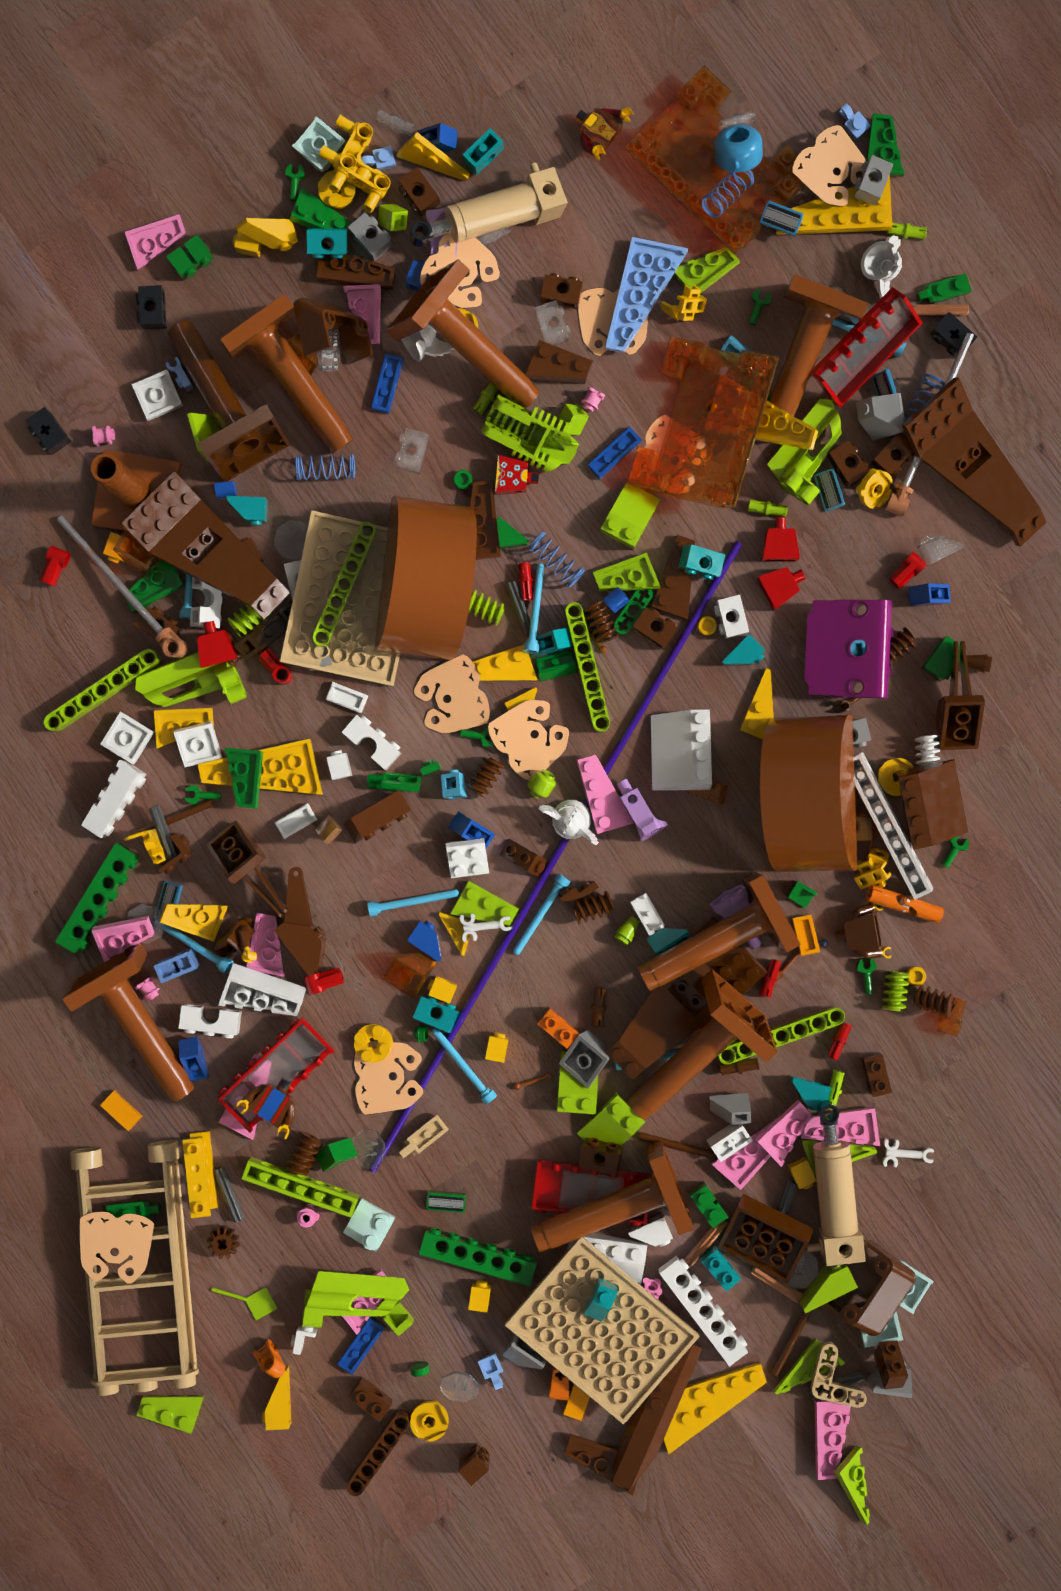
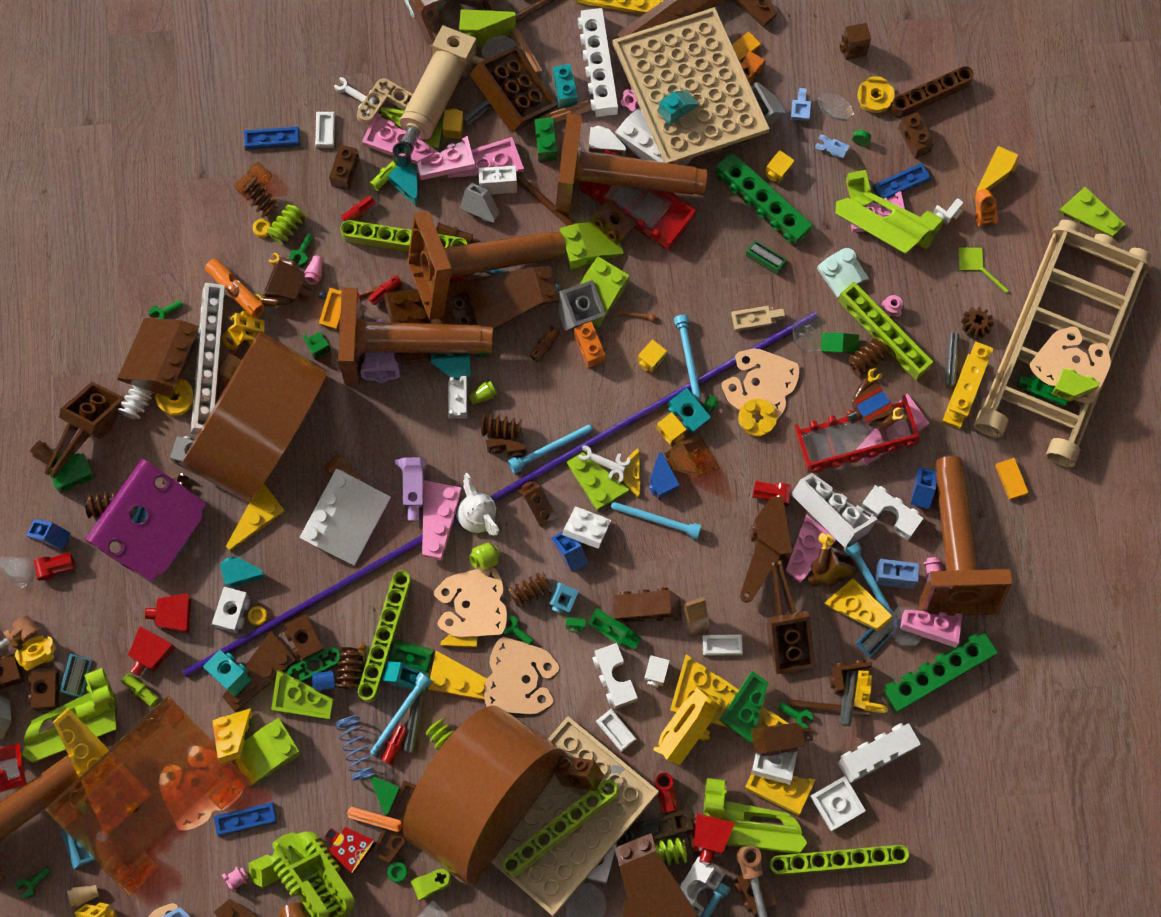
camera: 155 degrees left, 15 degrees down
none -> tan cone [67,885,99,907]
none -> yellow wing [212,708,253,764]
none -> blue tile [244,126,300,150]
none -> bright pink cone [303,256,324,285]
none -> white tile [315,112,335,148]
none -> orange axle [347,807,403,832]
none -> tan beam [357,78,413,124]
none -> lime piece [411,869,452,901]
none -> reddish brown brick [553,755,604,791]
none -> yellow piece [653,687,721,766]
none -> reddish brown hinge [751,723,813,756]
none -> light blue plate [815,135,850,158]
none -> lime slope [1052,368,1100,401]

